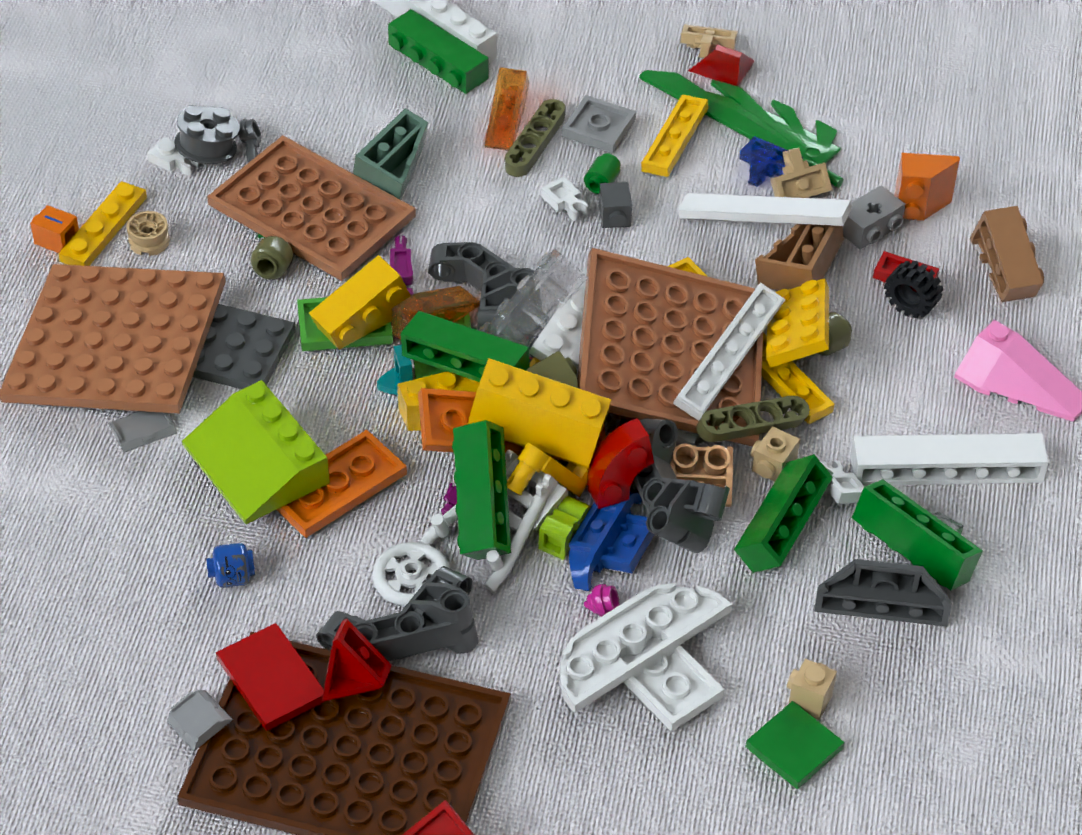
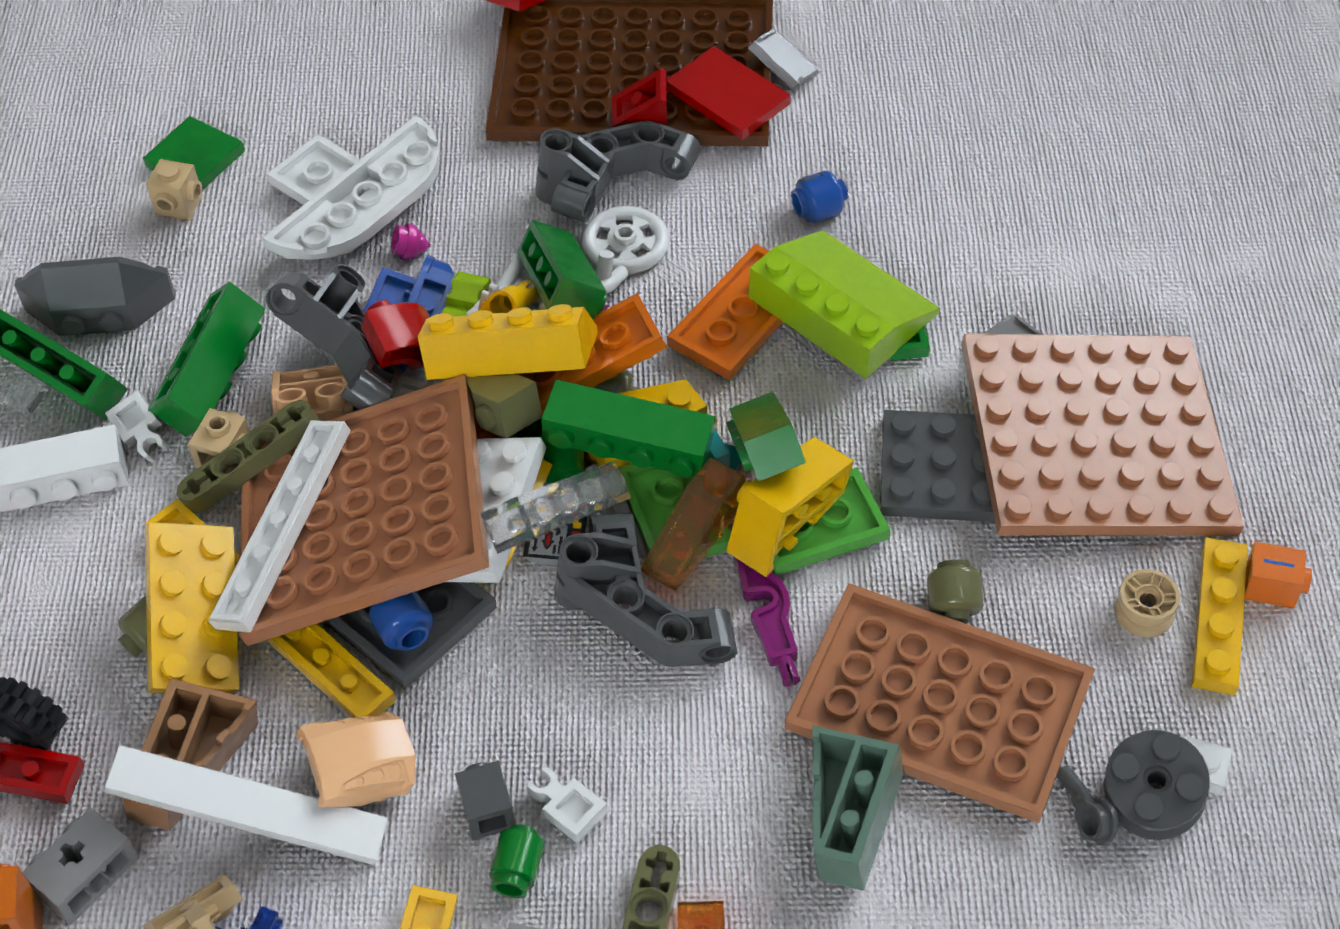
camera: 170 degrees right, 5 degrees up
none -> light nougat slope [296,712,416,808]
none -> green brick [726,391,806,481]

